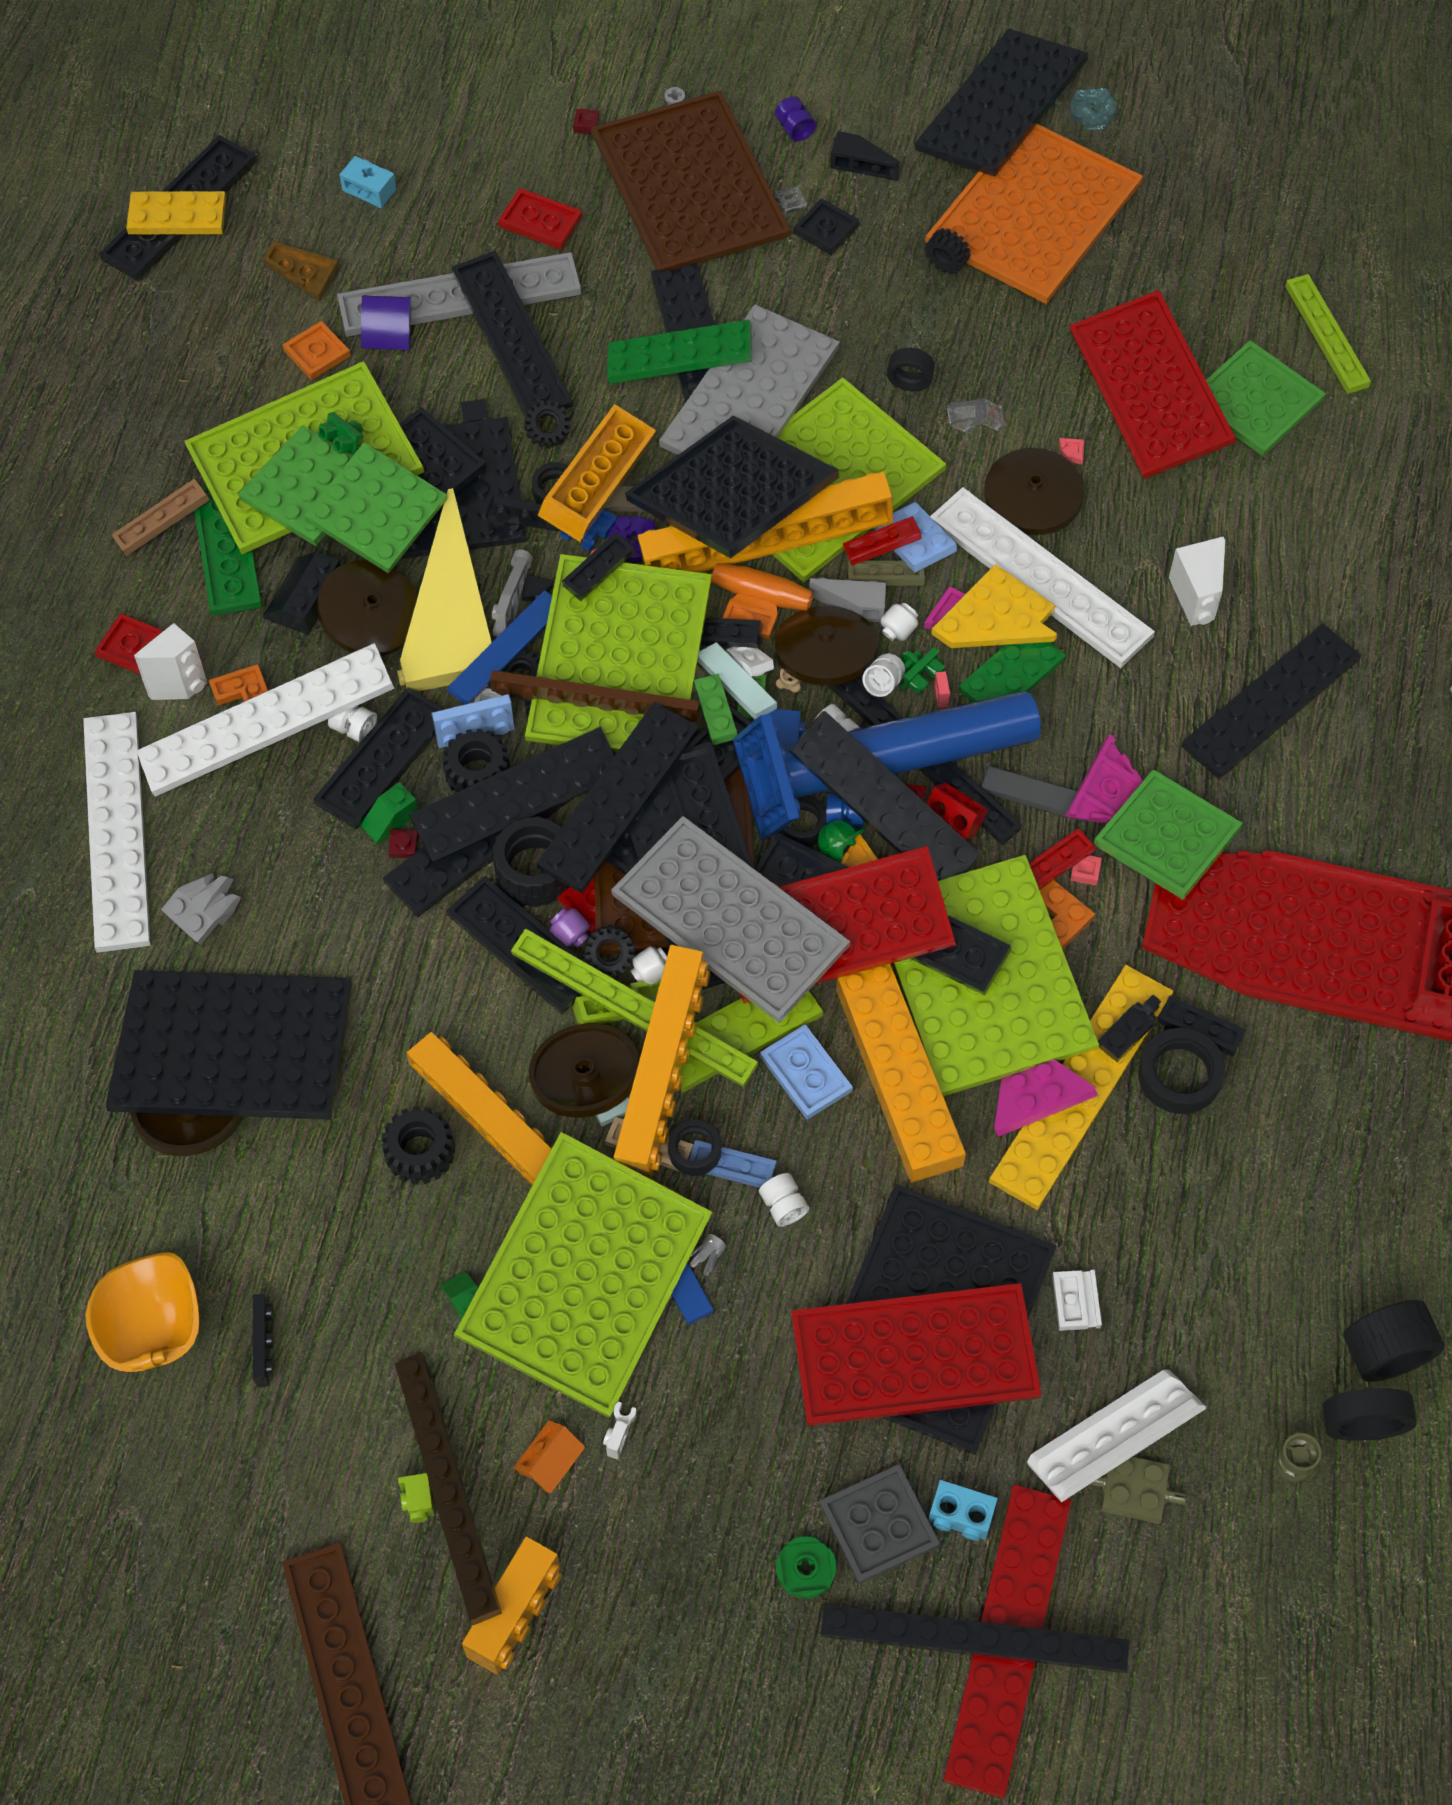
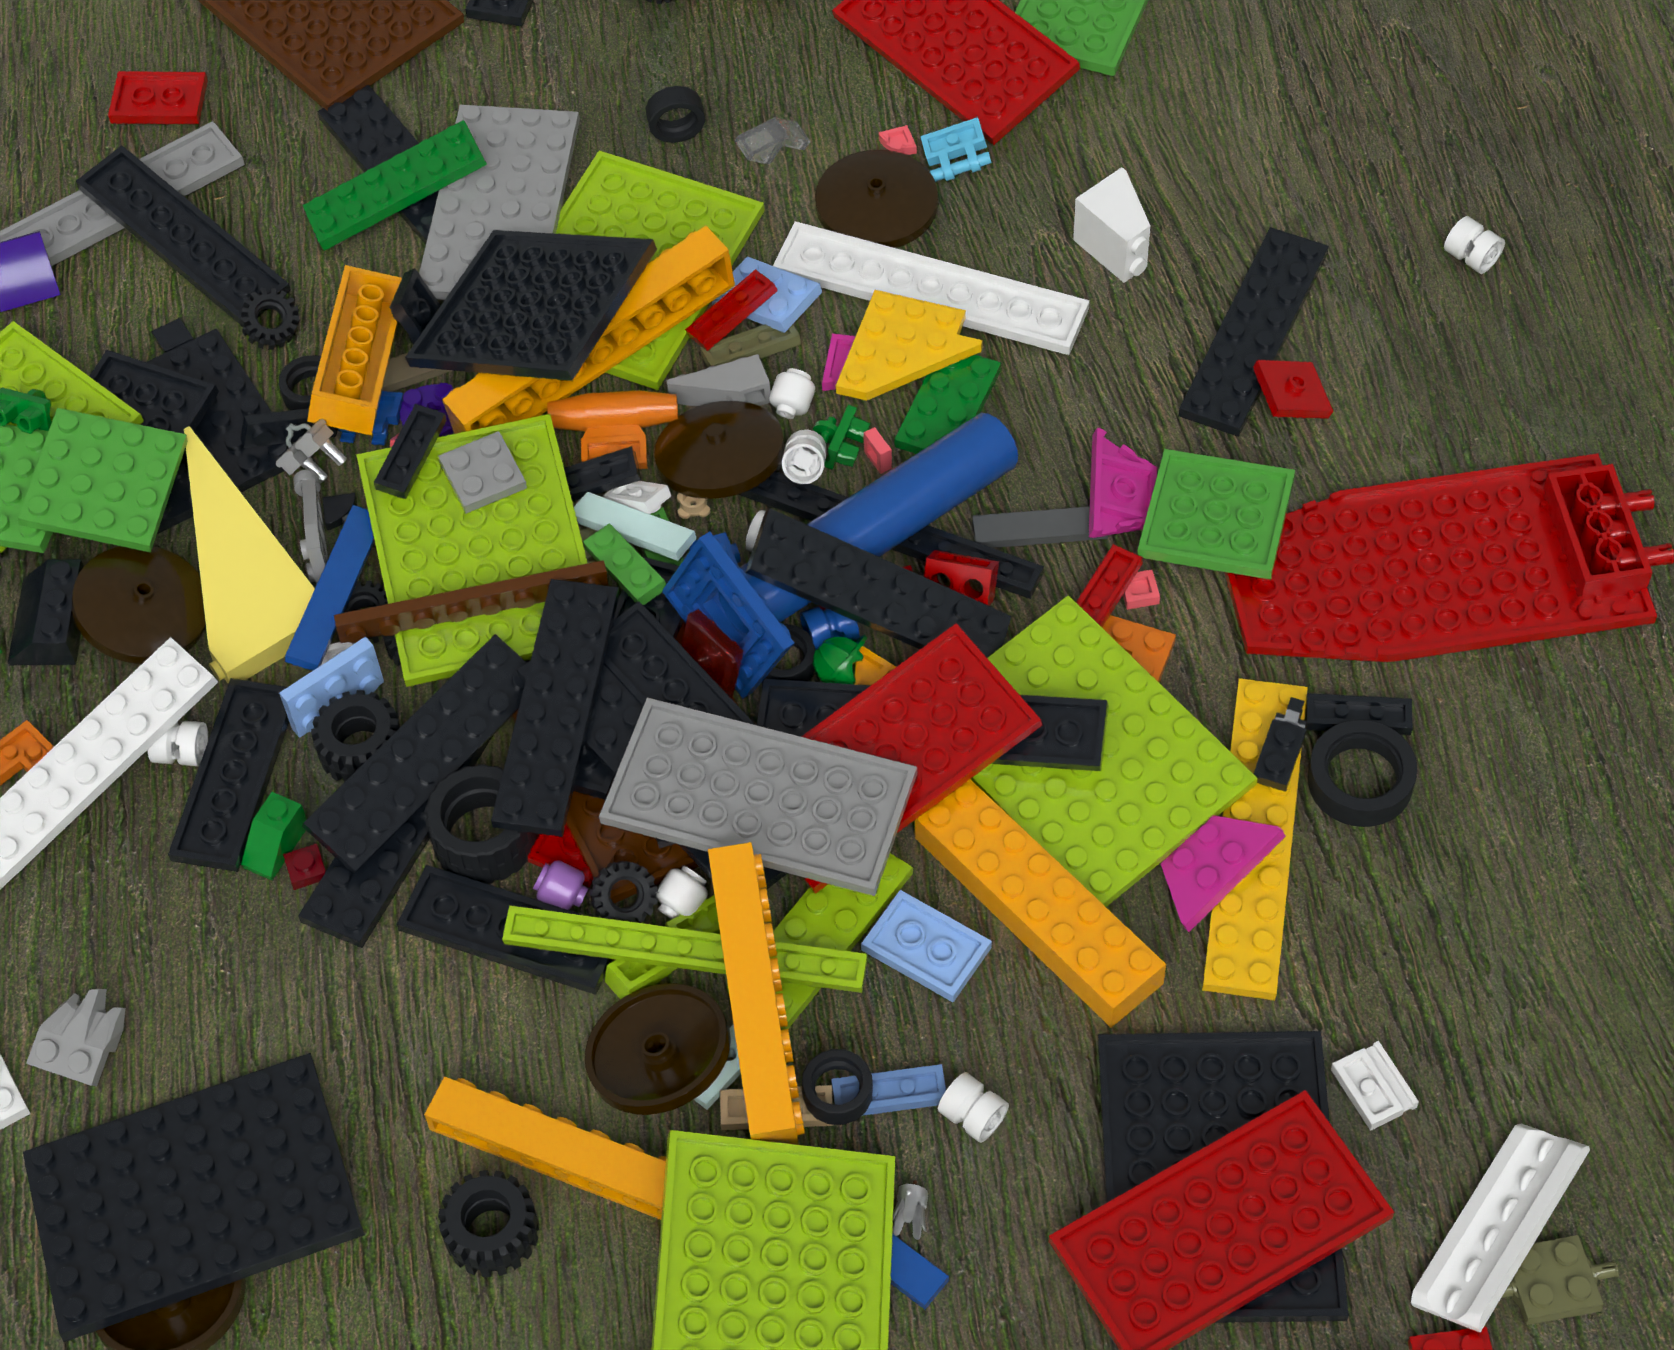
camera: 20 degrees left, 5 degrees down
none -> light grey piece [276,419,347,483]
none -> black plate [389,268,441,345]
none -> light grey plate [438,431,527,513]
none -> clear red plate [681,609,744,699]
none -> medium azure plate [920,117,992,182]
none -> red plate [1253,360,1333,419]

